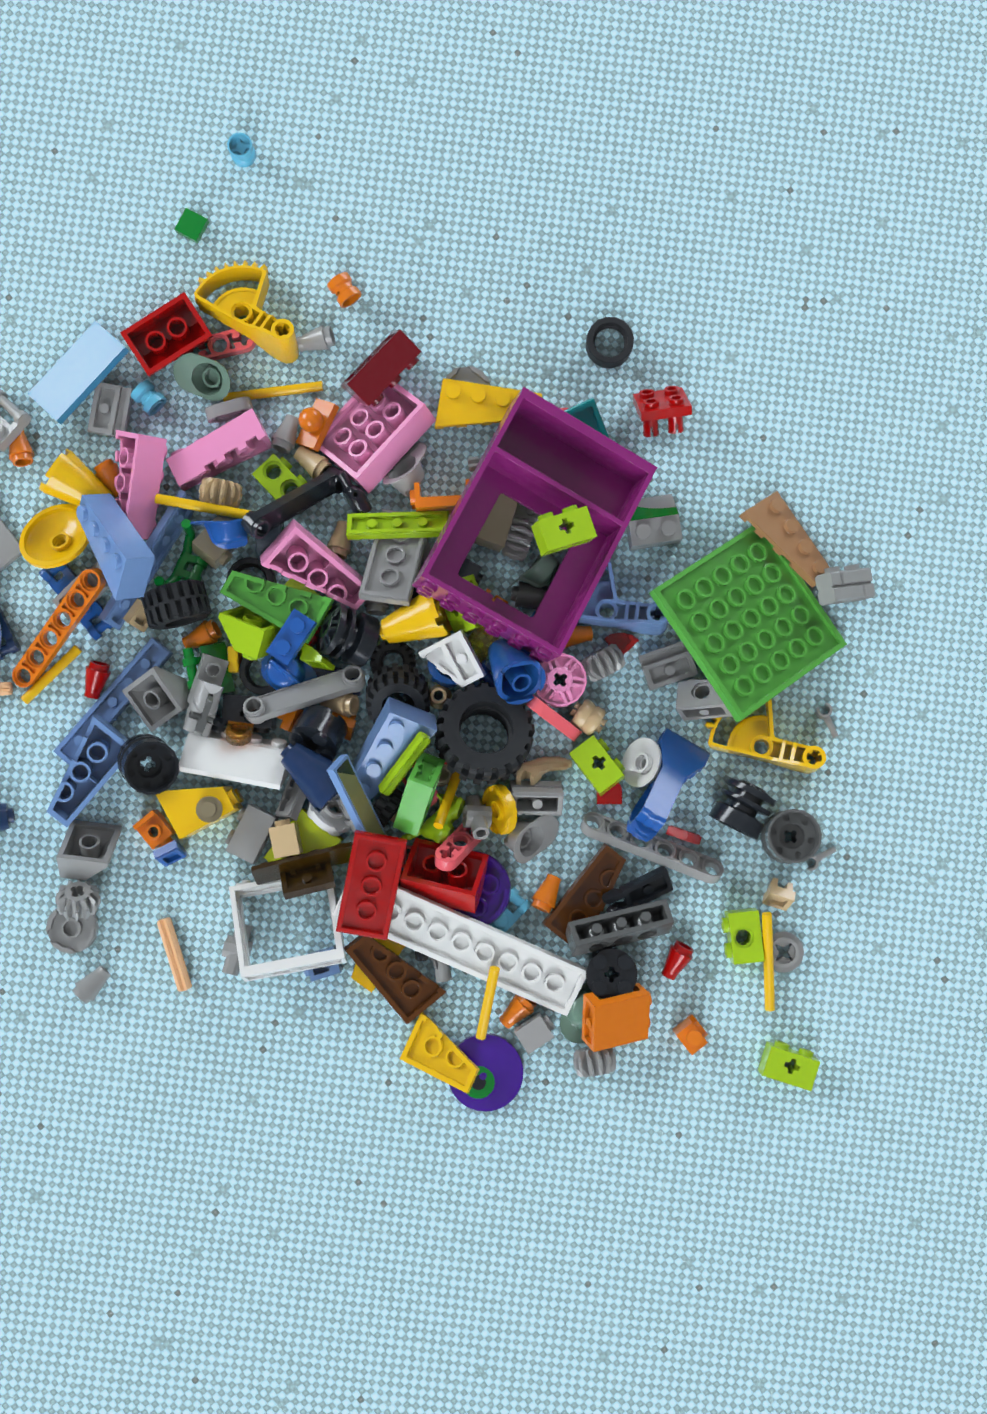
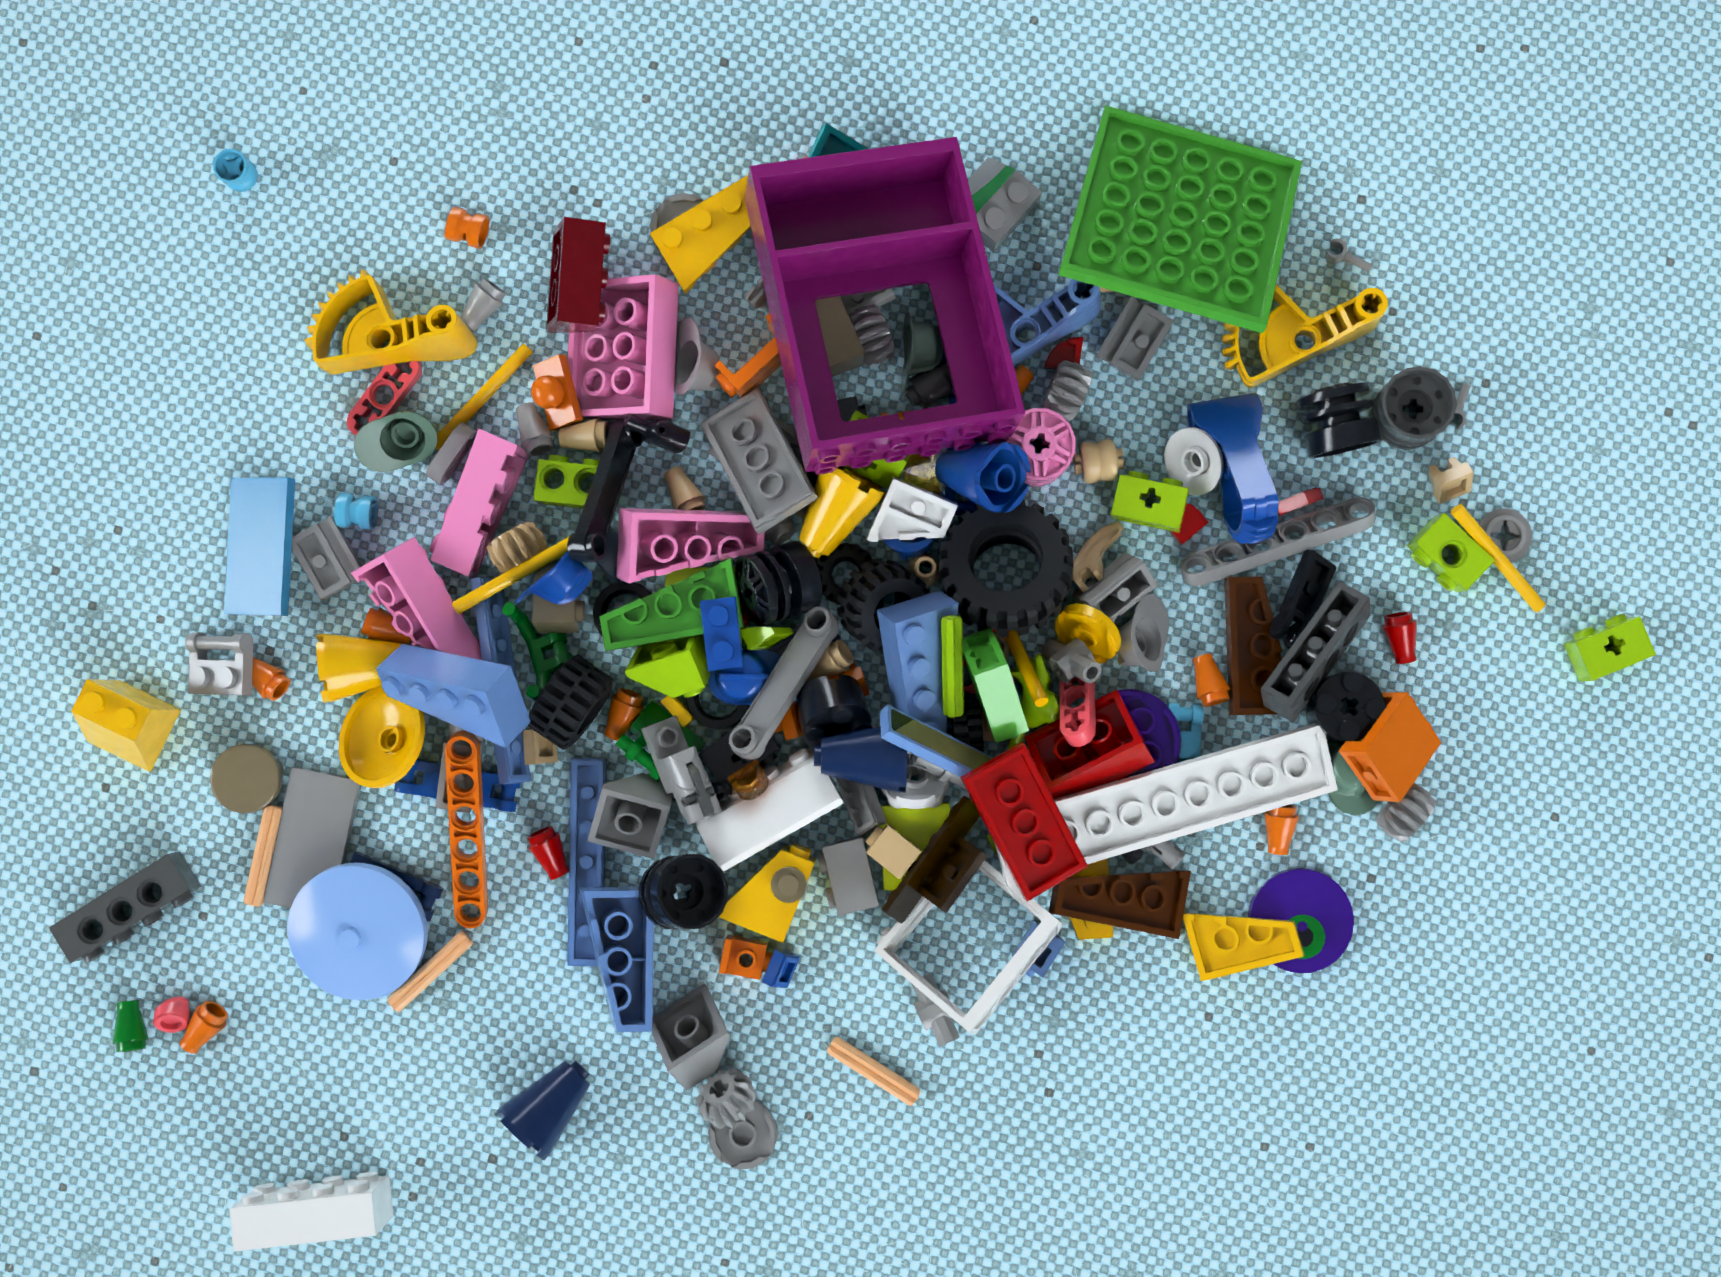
camera: 30 degrees left, 0 degrees up
yellow bar [20,645,82,704] -> none
light grey cone [72,965,111,1004] -> none
red slope [120,292,213,377] -> none
green tile [174,208,209,244] -> none
lime tile [346,511,449,540] -> none
yellow bar [476,966,500,1040] -> none
light grey brick [514,1011,555,1055] -> none
coral beam [526,694,582,742] -> none
lime brick [531,505,597,557] -> none
black tyre [586,317,634,368] -> none
red plate [633,386,692,437] -> none
orange brick [672,1014,708,1055] -> none
light grey brick [676,679,732,721] -> none
medium nougat wing [739,491,830,588] -> none
light grey brick [815,564,875,606] -> none

